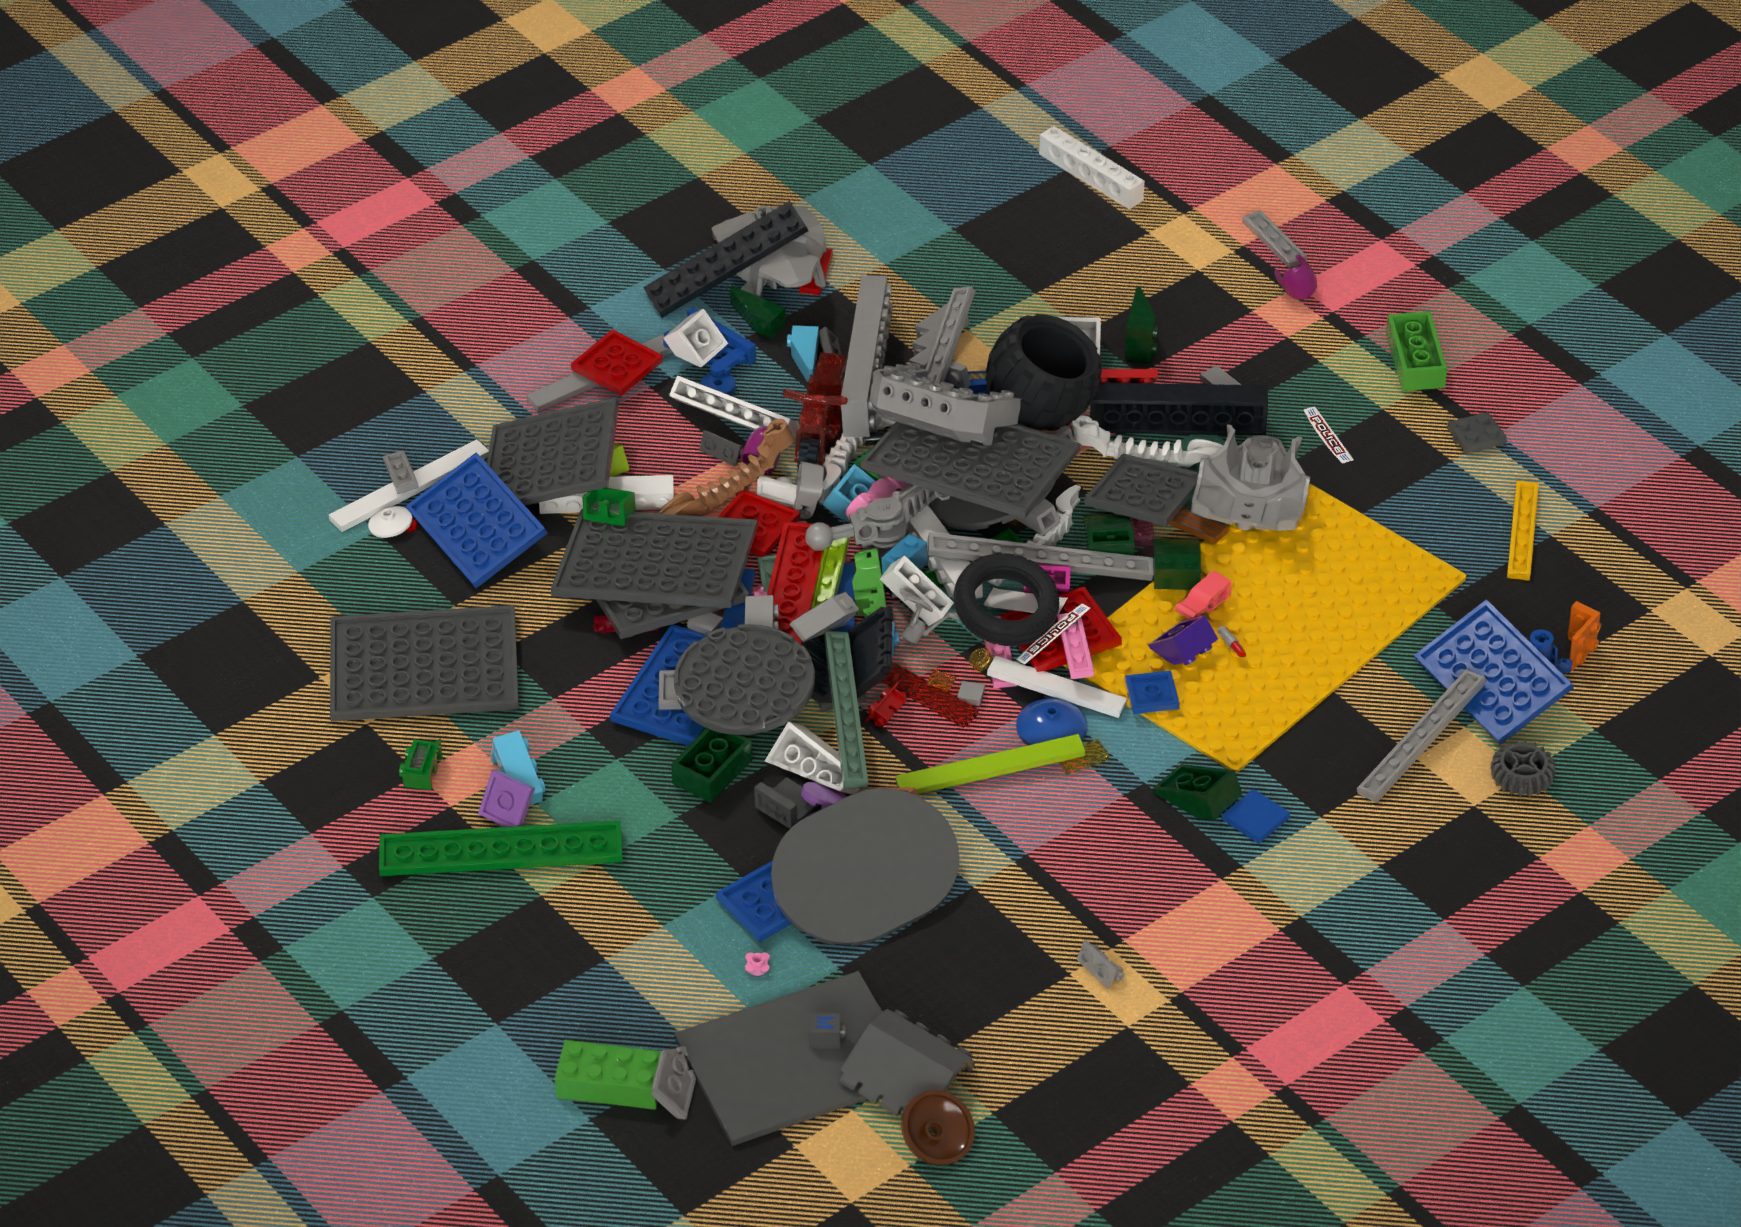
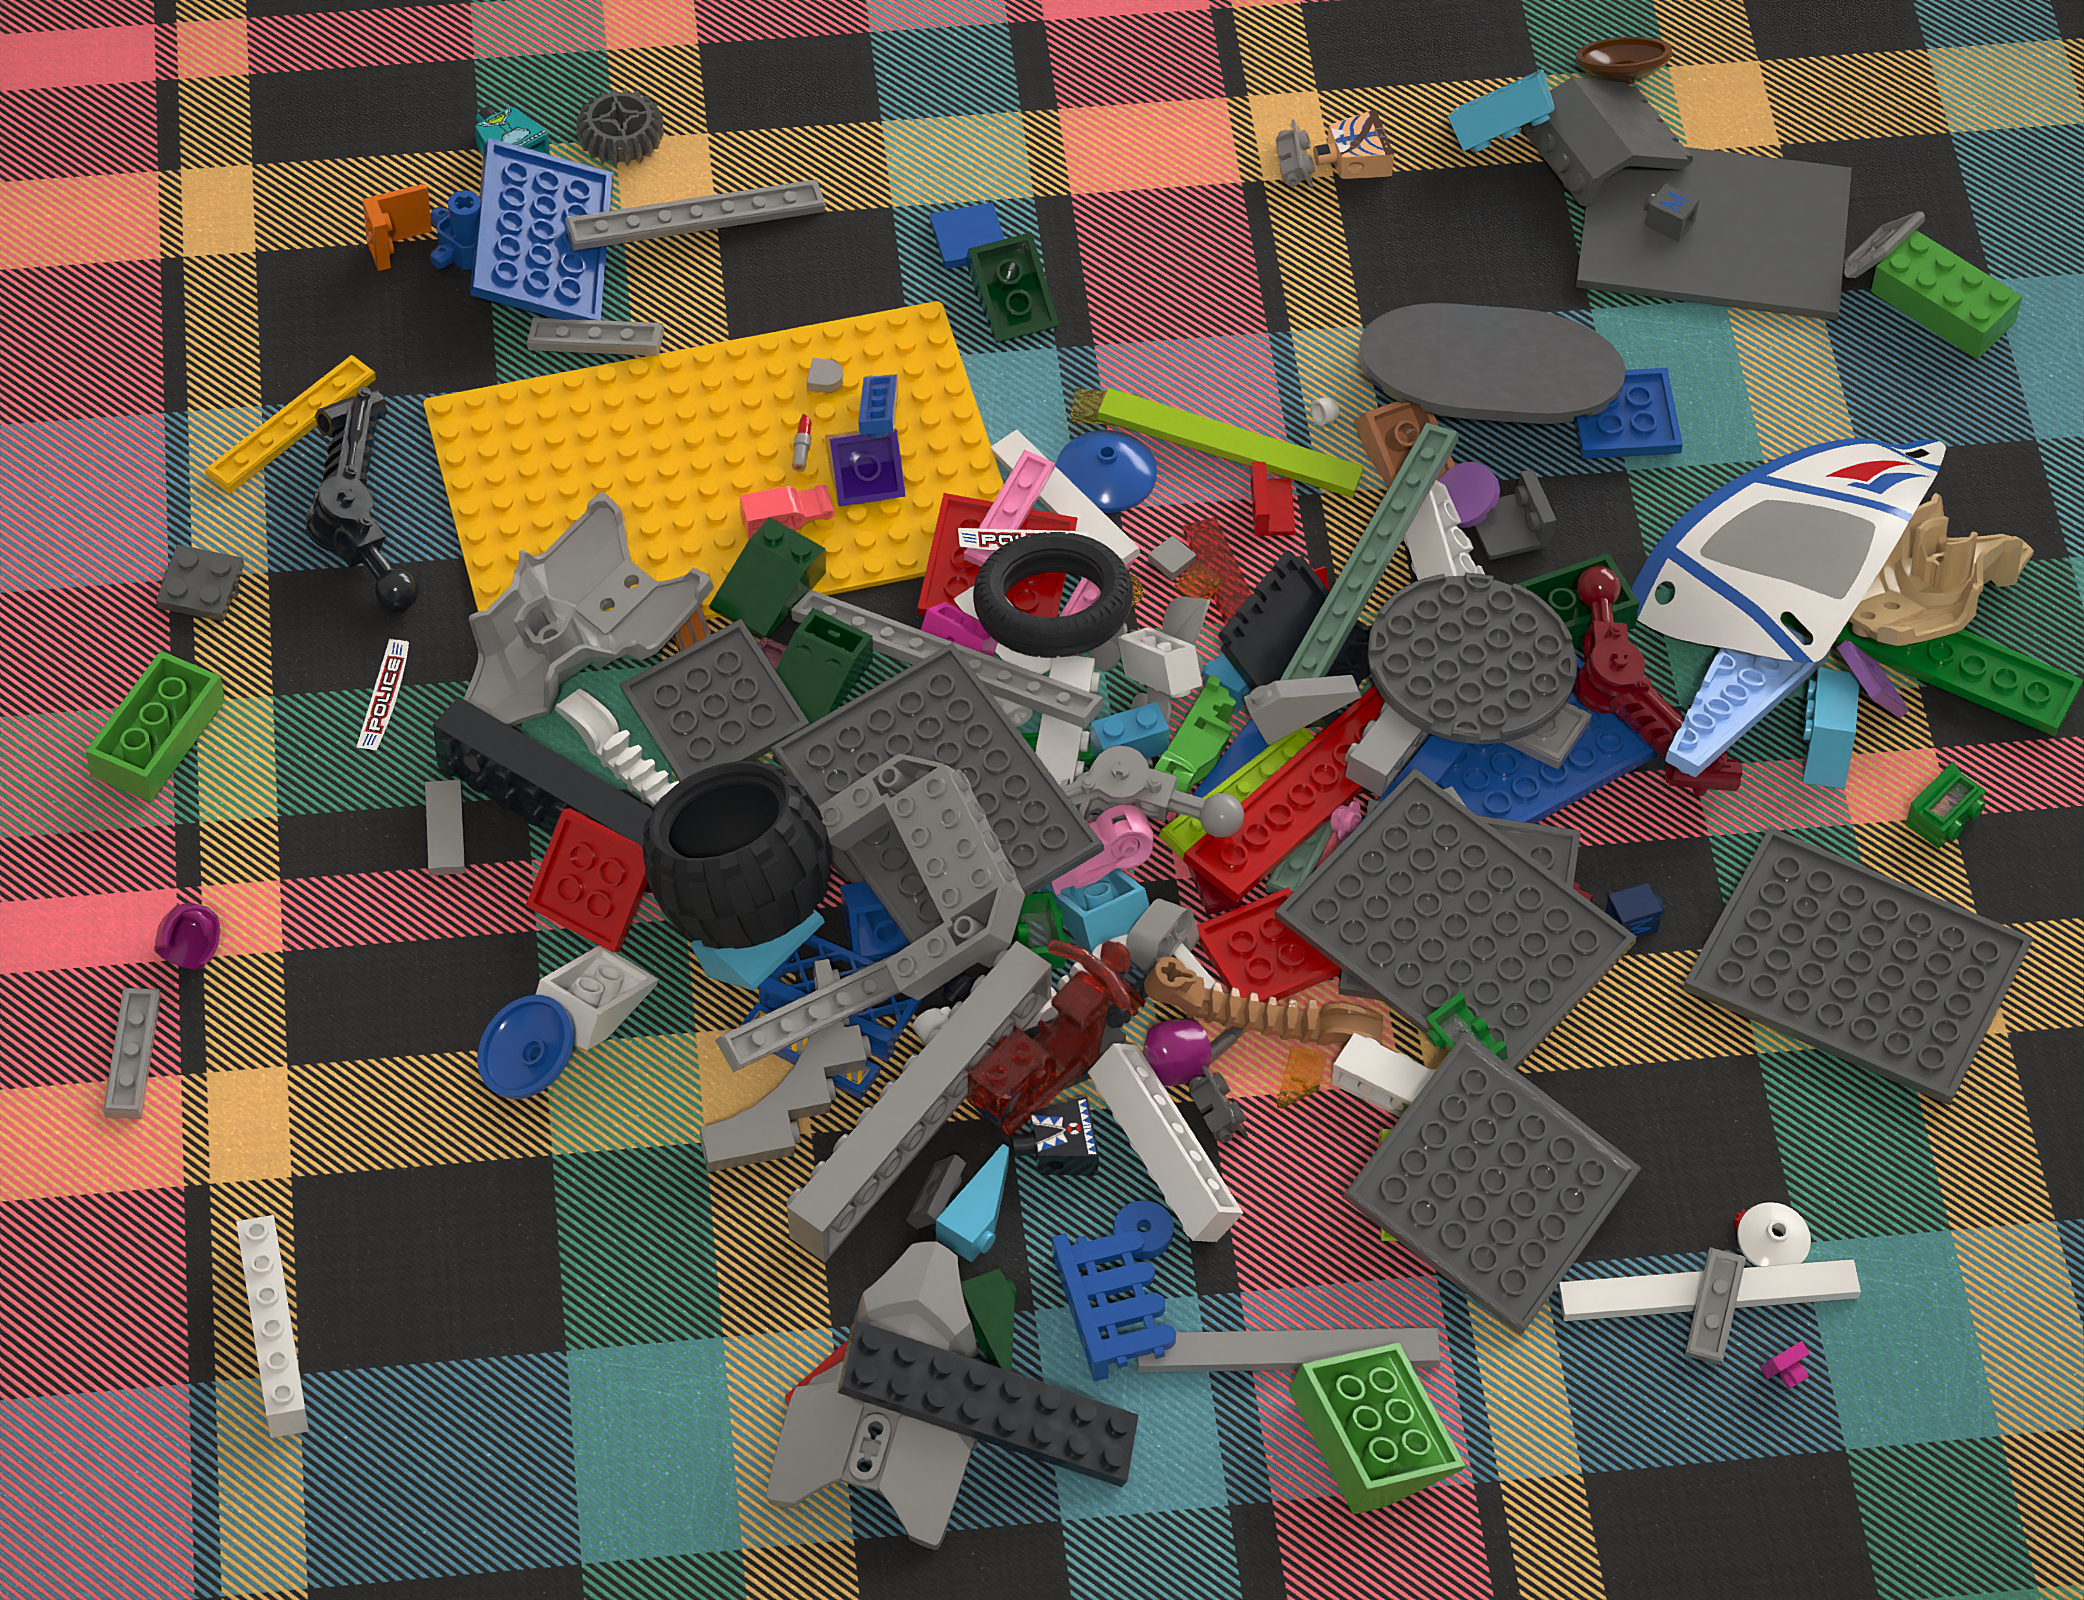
camera: 150 degrees left, 10 degrees up
blue plate [405,452,548,588] -> none
red plate [571,329,663,396] -> none
white slope [663,308,728,367] -> none
bright pink plate [745,952,770,976] -> none
dark green slope [1125,286,1159,363] -> none
blue tile [1125,670,1180,714] -> none
none -> black piece [306,386,418,612]
none -> teal torso [475,107,550,157]
none -> blue dish [477,995,574,1099]
none -> light grey tile [527,318,664,356]
none -> light grey tile [807,357,843,393]
none -> blue plate [858,374,898,438]
none -> black torso [1011,1097,1099,1176]
none -> red panel [1250,462,1295,536]
none -> clear yellow tile [1277,1046,1327,1109]
none -> bright green slope [1289,1342,1466,1515]
none -> white hinge [1310,397,1339,426]
none -> light nougat torso [1313,110,1394,179]
none -> medium azure slope [1448,69,1555,153]
none -> dark red piece [1574,566,1743,796]
none -> dark blue brick [1605,883,1664,937]
none -> piece [1631,438,1946,662]
none -> light blue wing [1665,626,1831,777]
none -> dark pink tile [1760,1341,1810,1389]
none -> tan piece [1848,493,2034,646]

